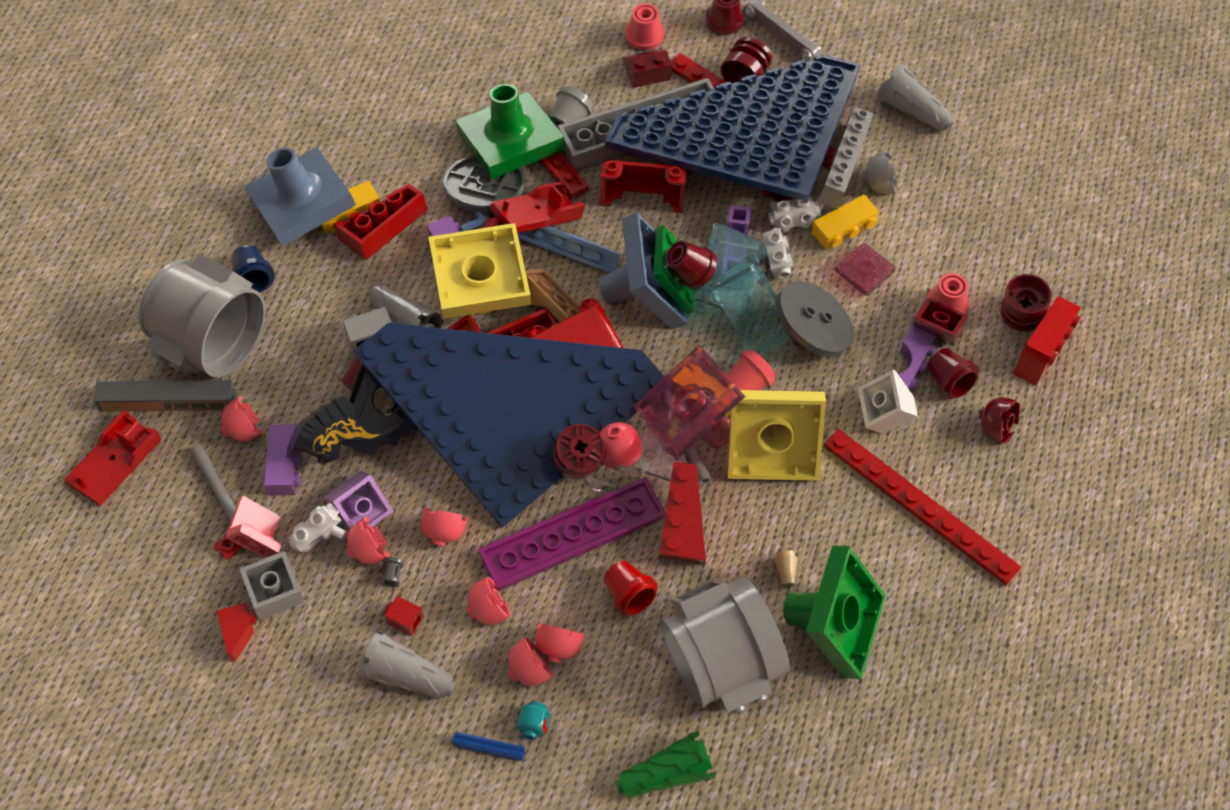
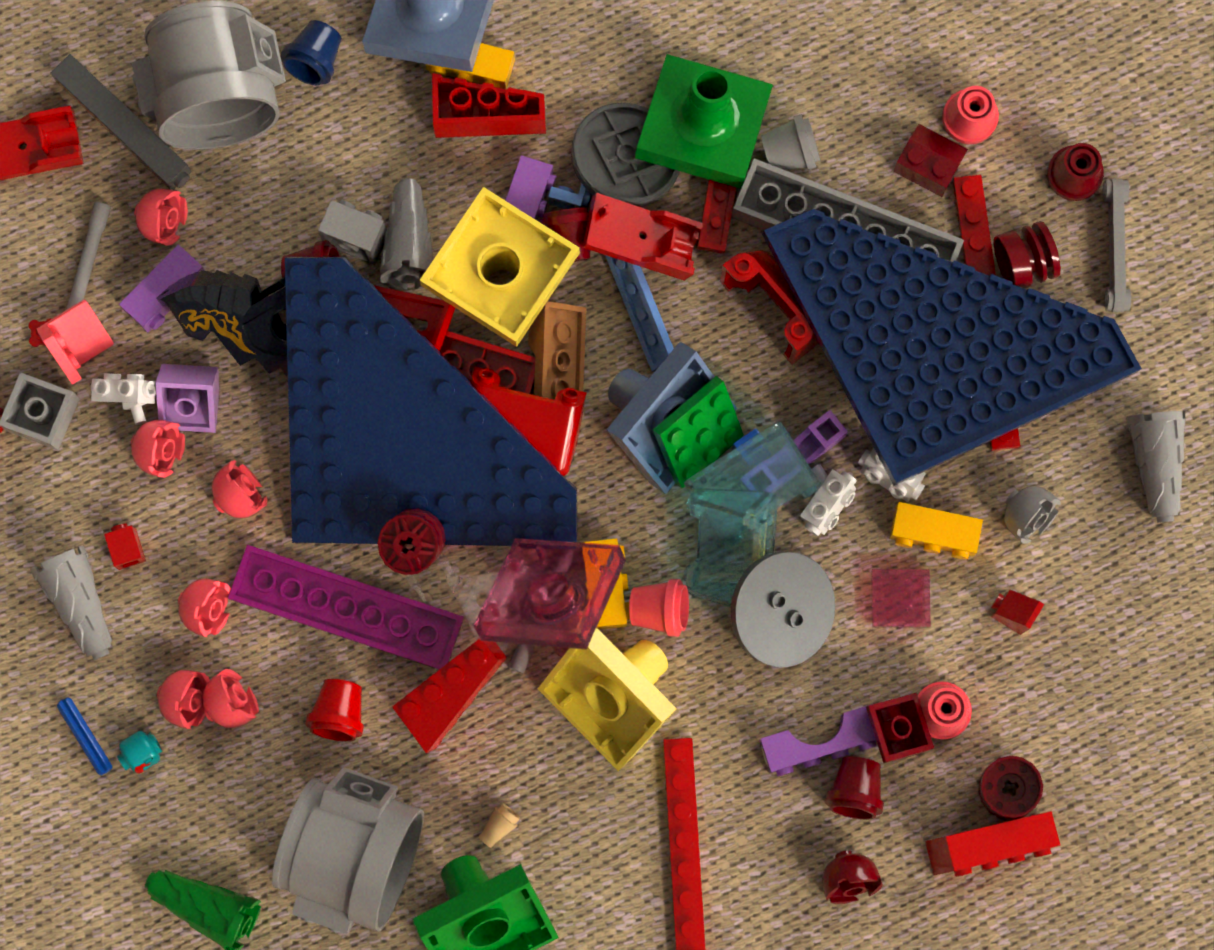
camera: 45 degrees right, 20 degrees up
dark grey bush [379,557,404,587] -> none
coral cylinder [600,422,642,469] -> none
dark red piece [666,240,717,289] -> none
light grey brick [818,106,873,210] -> none
white slope [858,370,918,434] -> none
none -> red slope [991,590,1045,635]

